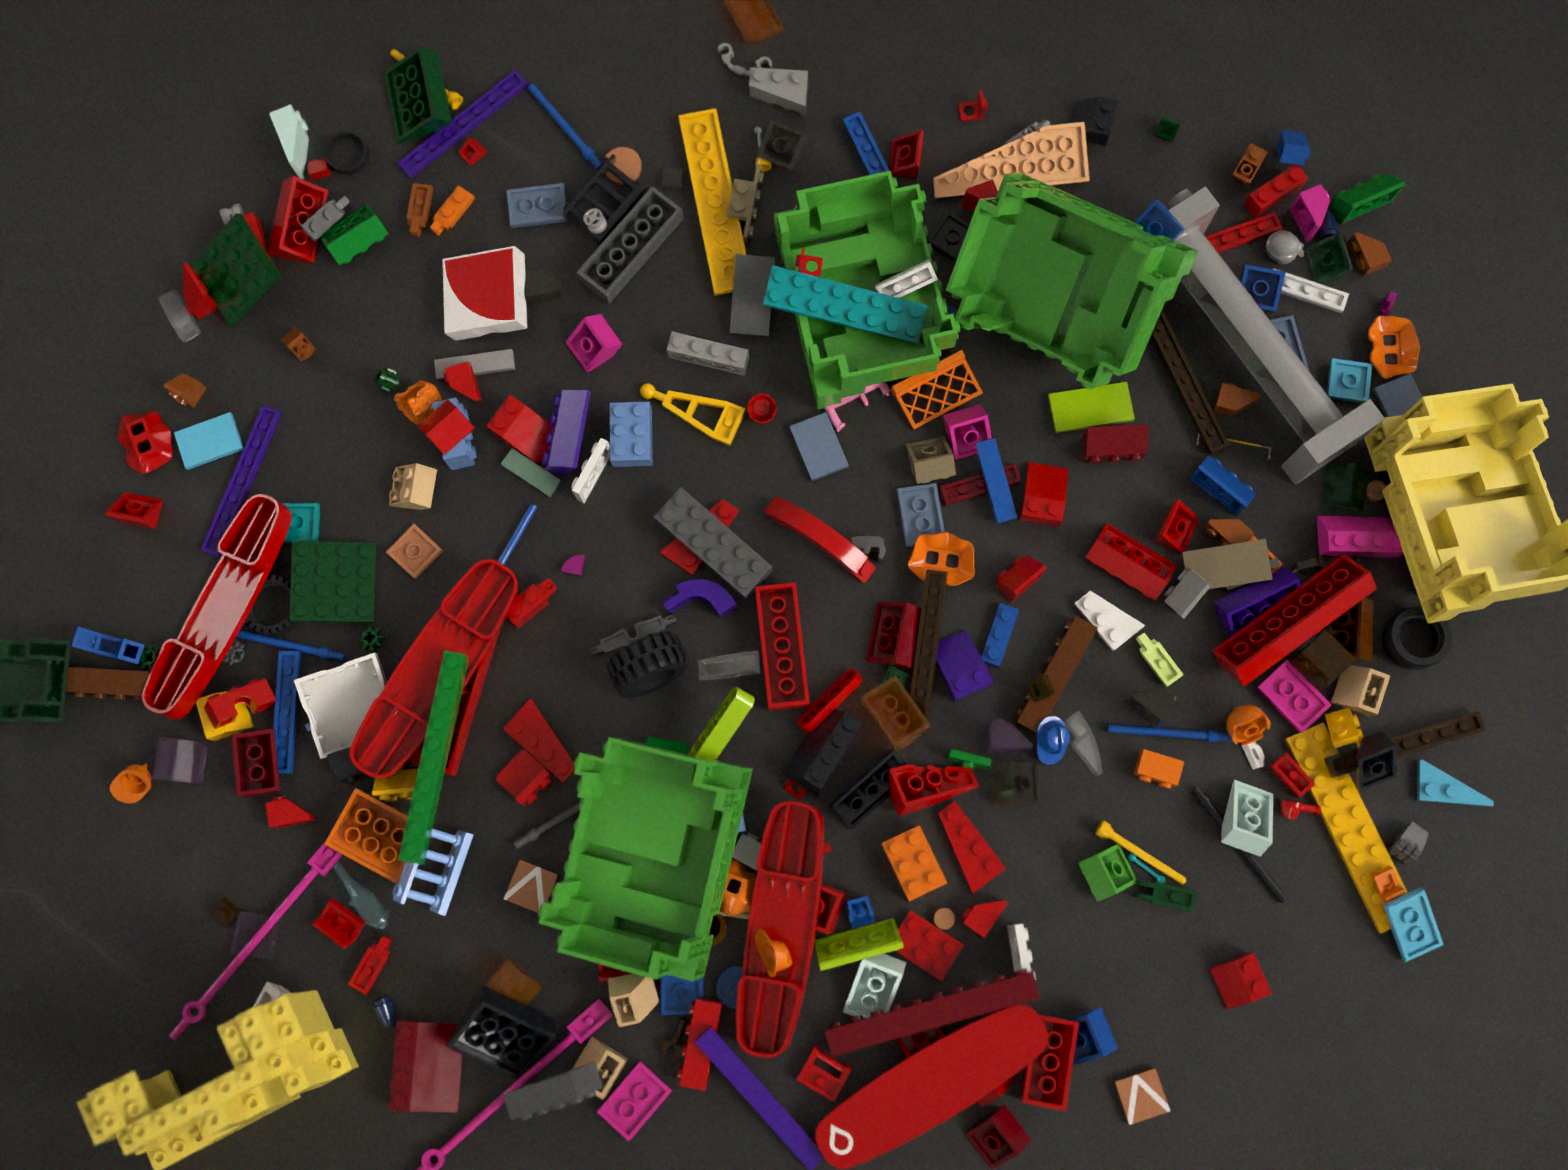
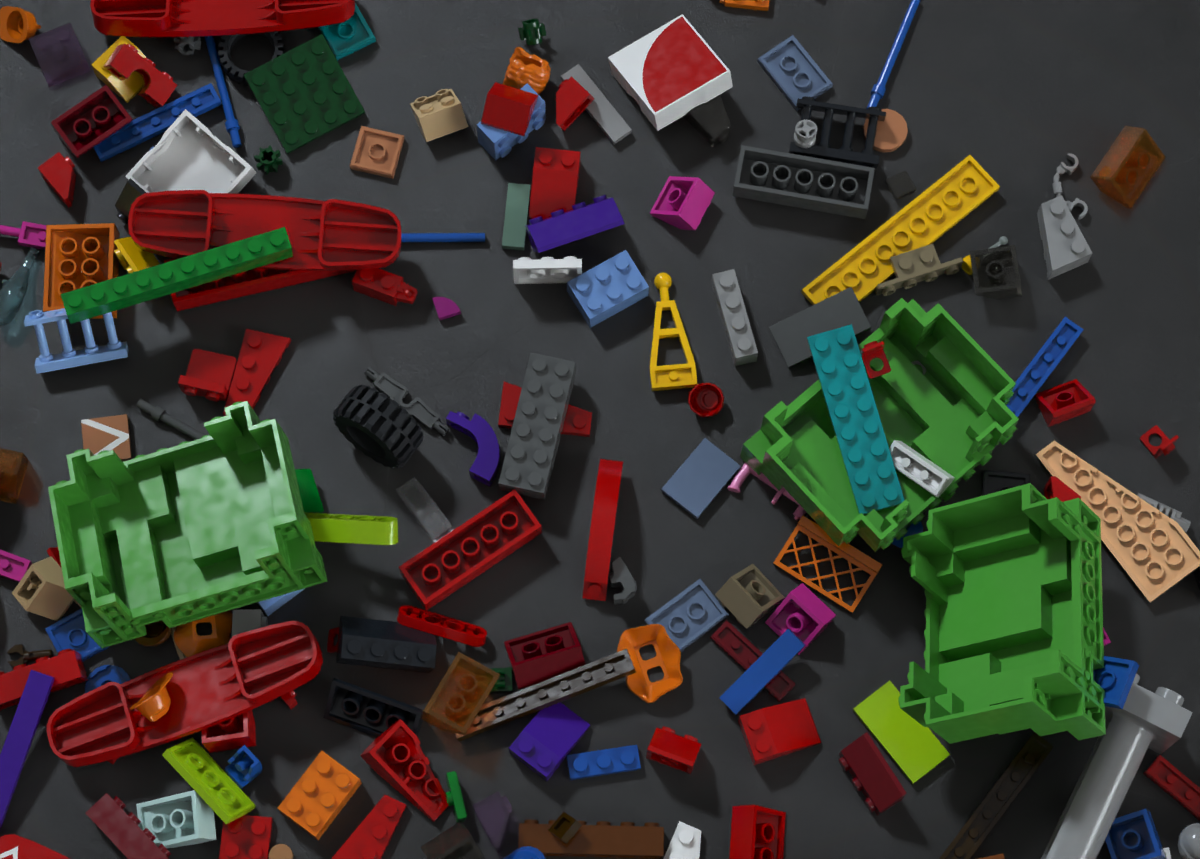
camera: 55 degrees right, 5 degrees down
red plate [796,1045,853,1102] -> none

